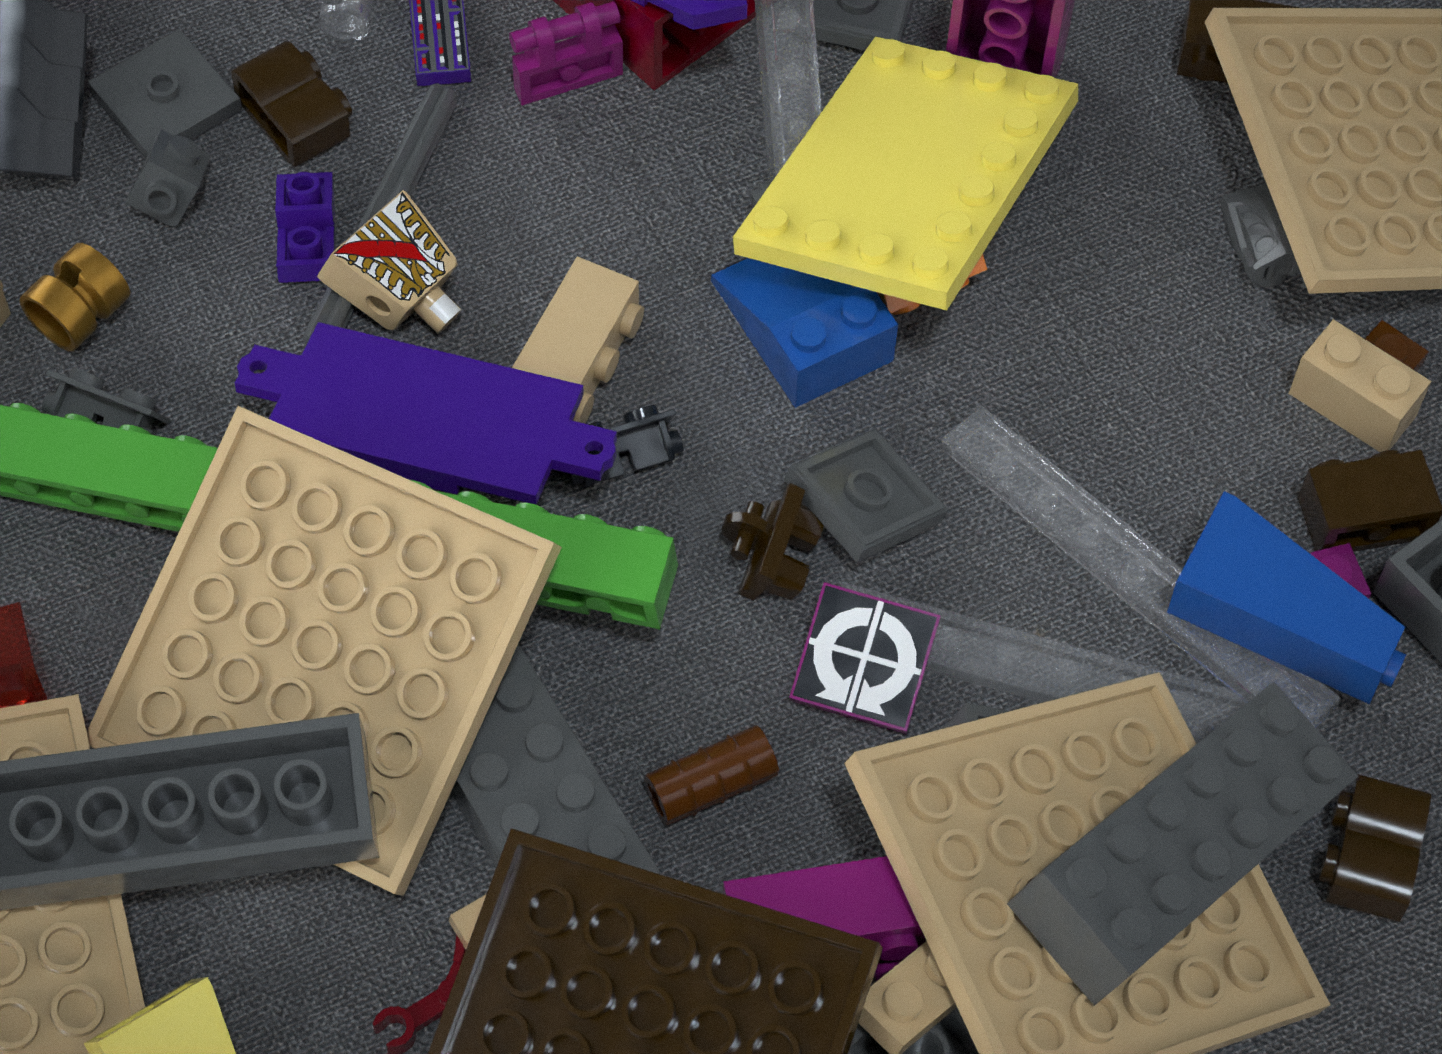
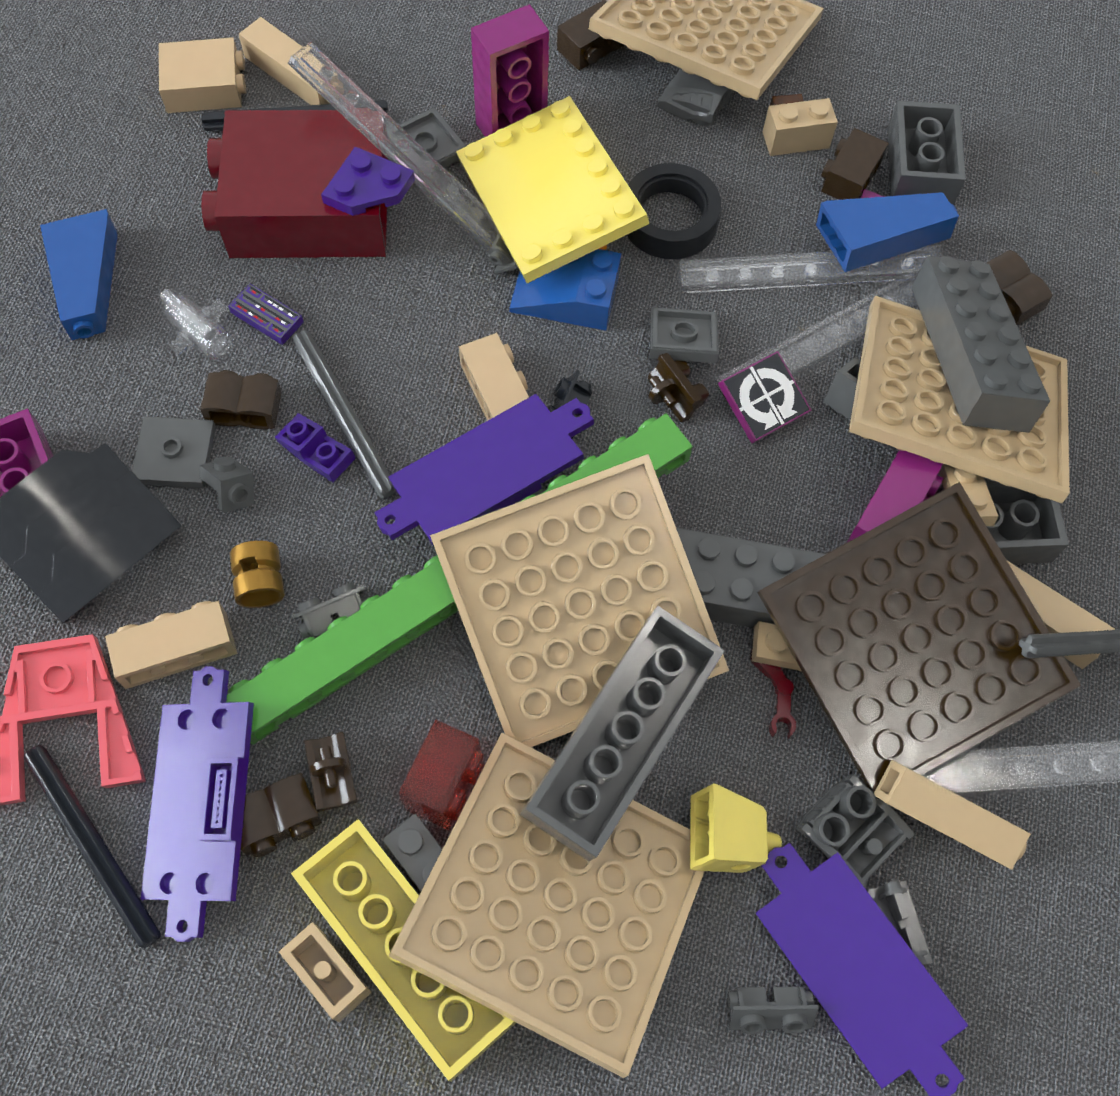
camera: 50 degrees left, 5 degrees up
torso [317,190,462,334] -> none
magenta plate [509,1,623,106] -> none
reddish brown axle [644,725,779,826] -> none
none -> black tyre [627,163,721,259]

